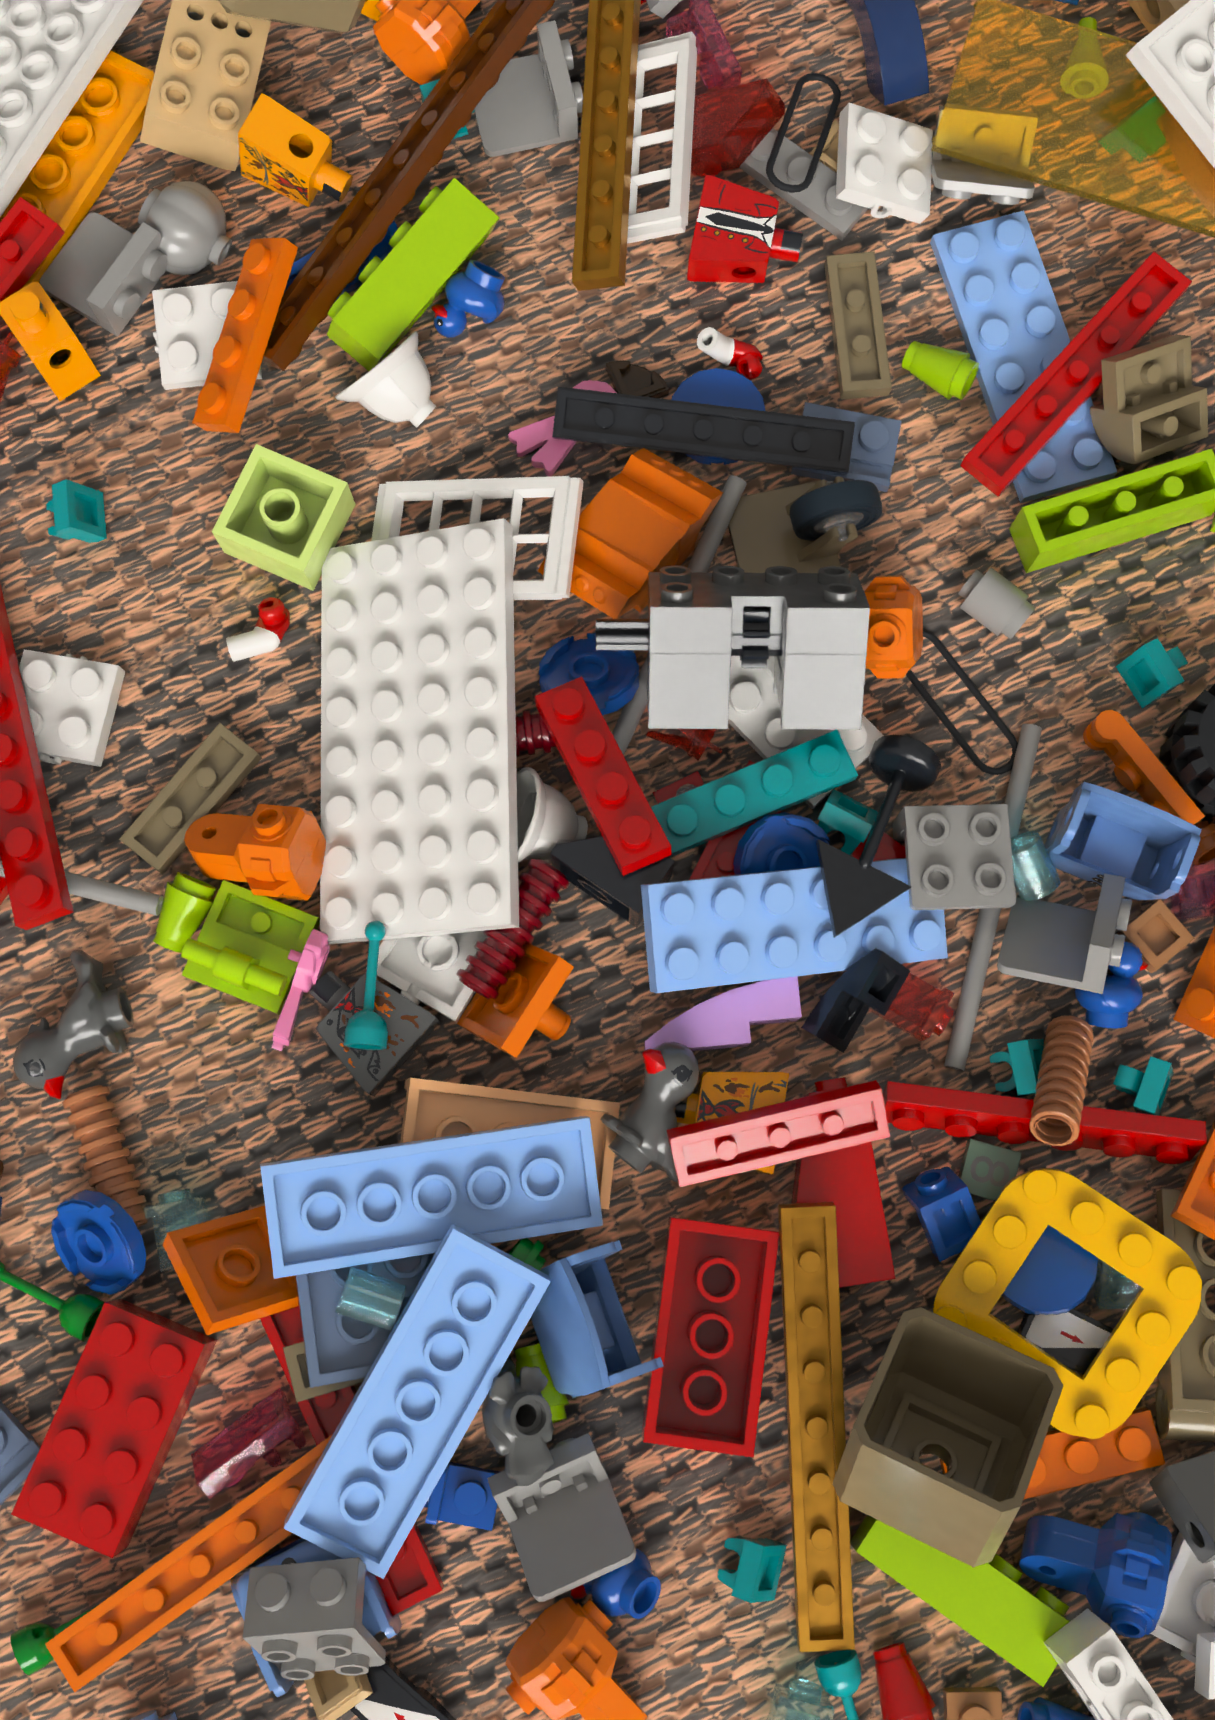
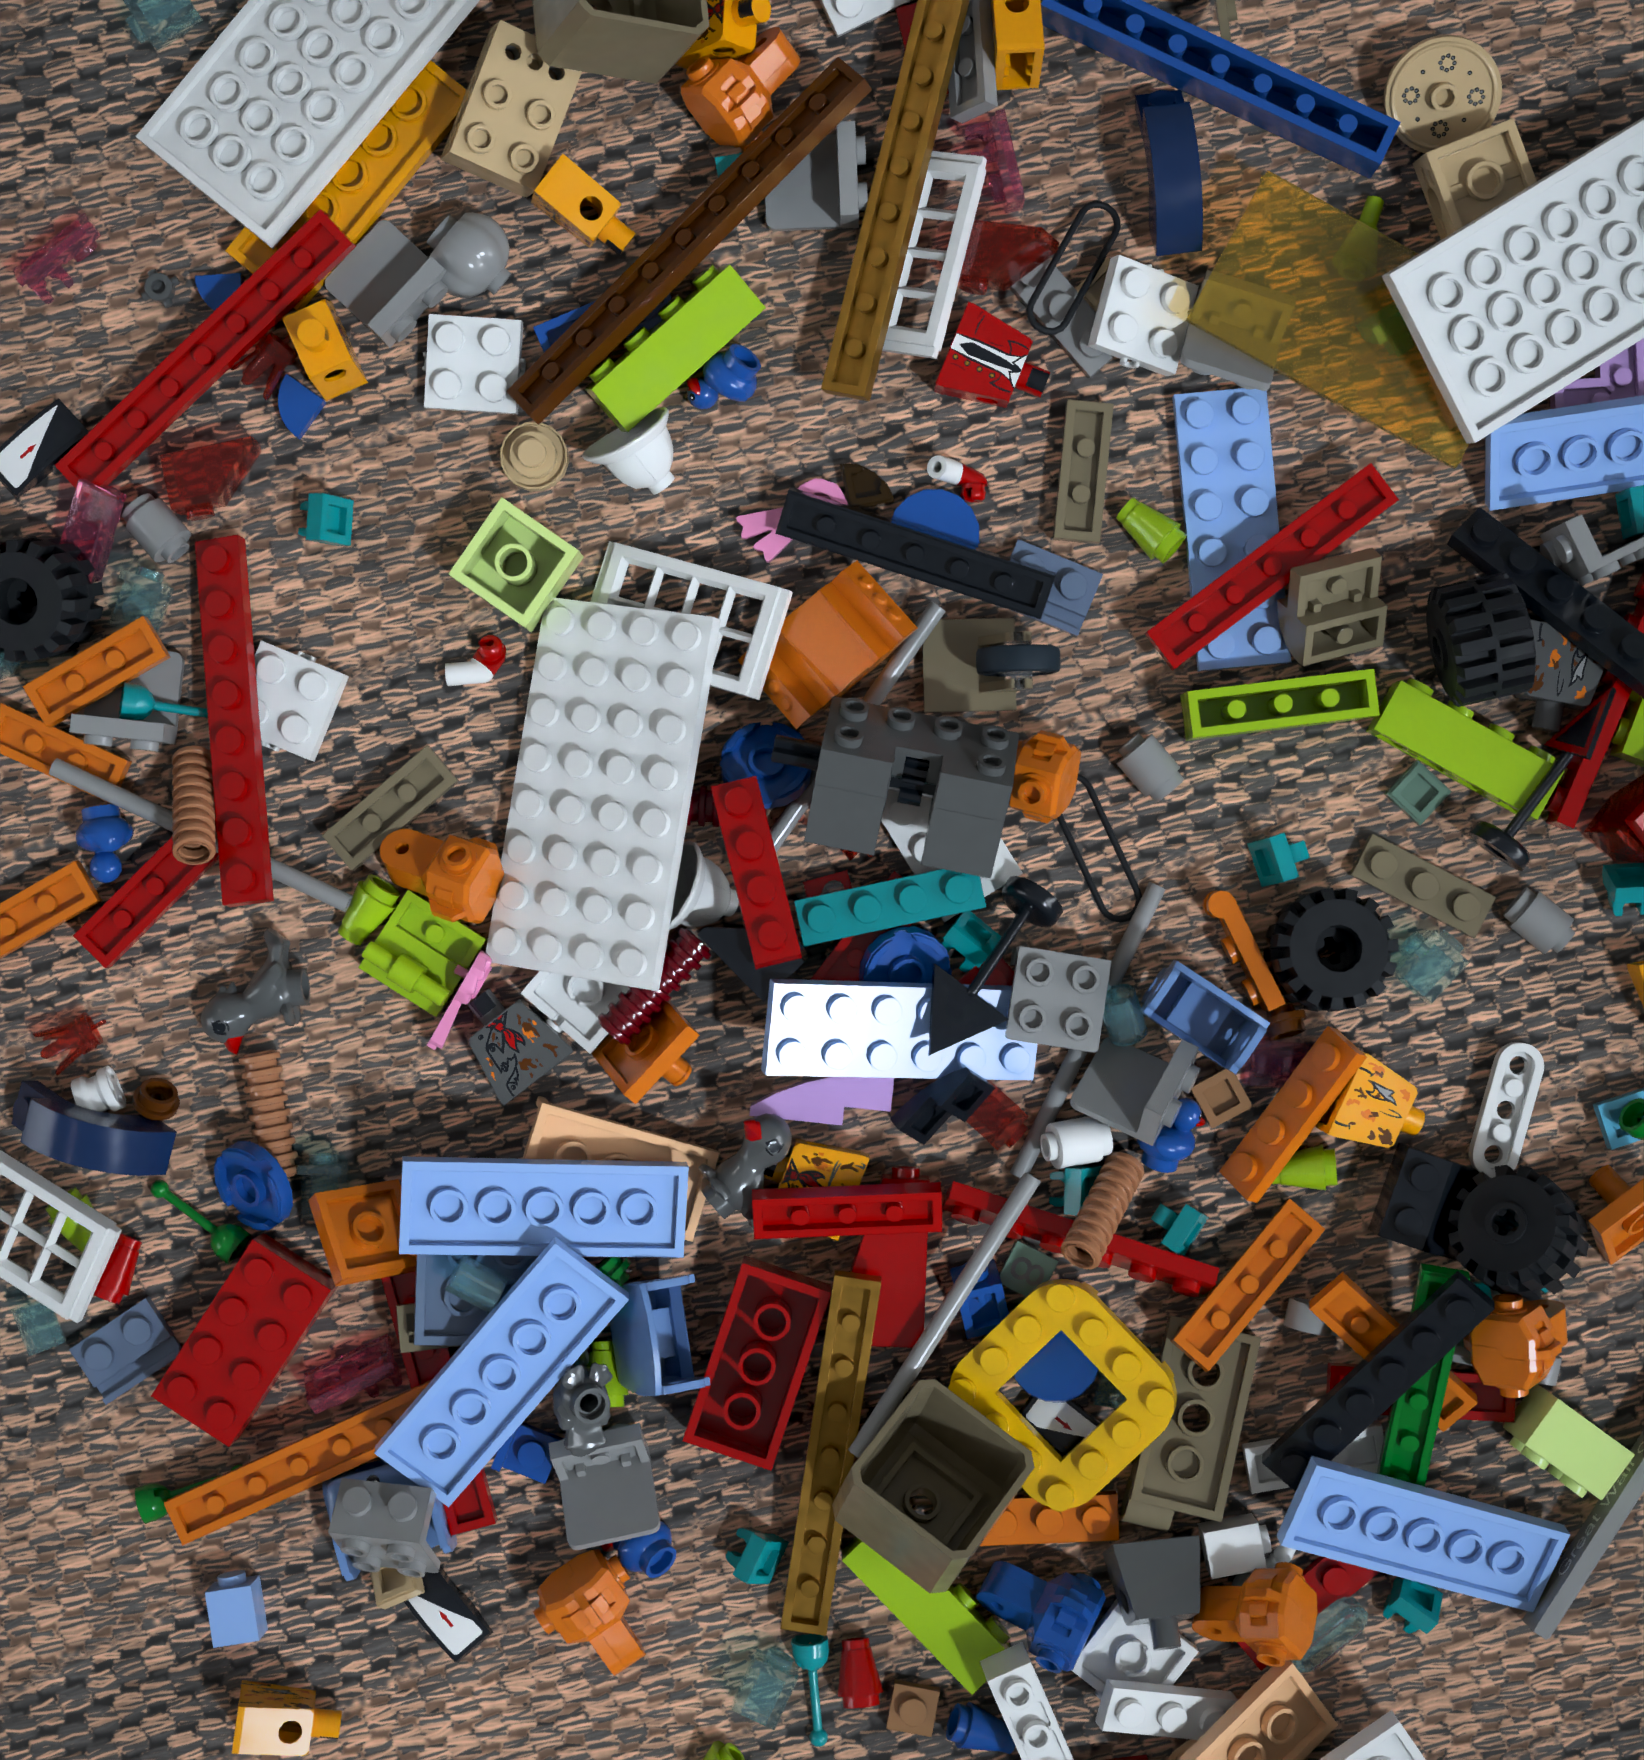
camera: 15 degrees right, 10 degrees up
orange plate [192,238,298,433] -> none
teal hinge [344,921,388,1050] -> none
none -> blue tile [278,374,326,440]
none -> tan plate [500,422,569,492]
none -> light grey piece [848,1171,1041,1458]
none -> white brick [1040,1116,1113,1169]

